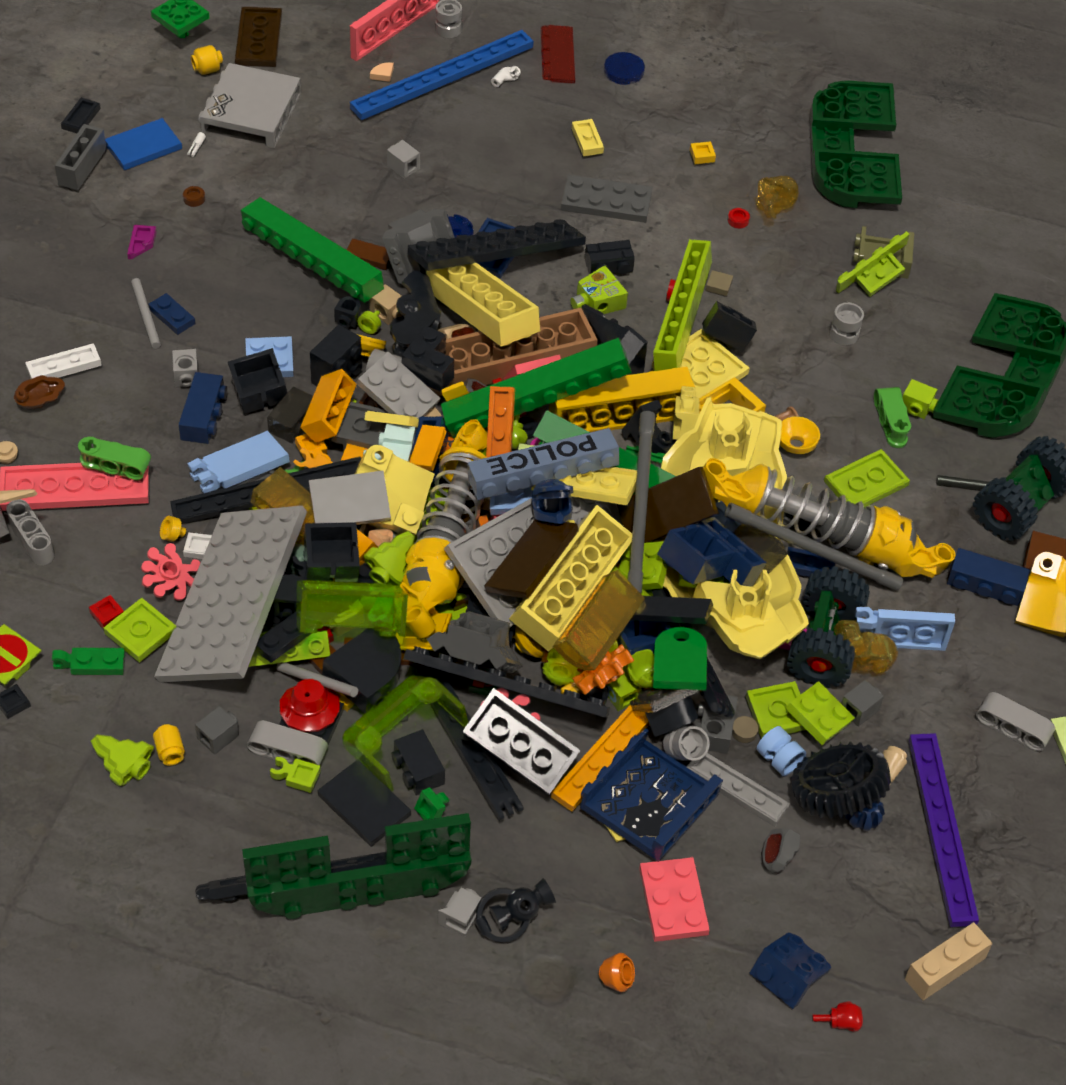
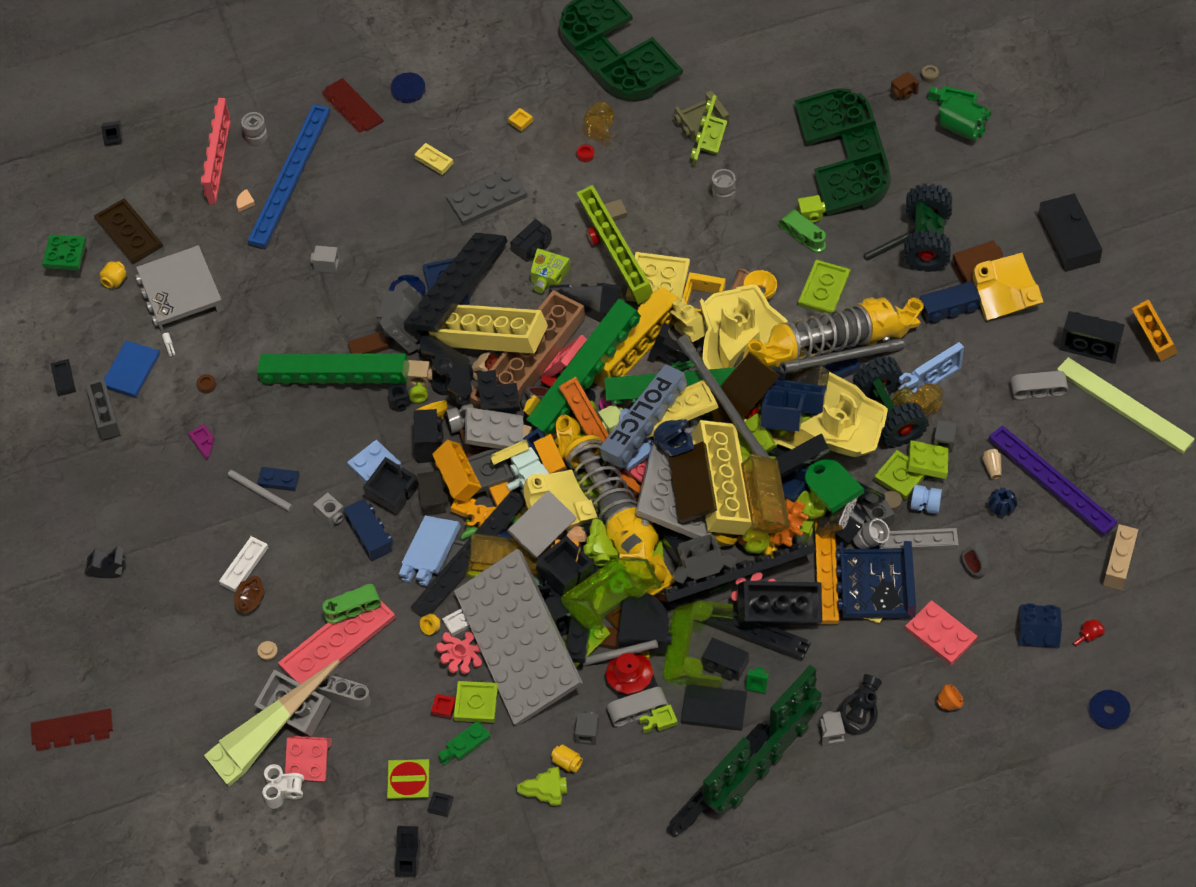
camera: 30 degrees left, 5 degrees up
white arm [491,66,521,87] -> none
black brick [702,301,757,353] -> none
black gear [791,741,891,819] -> none

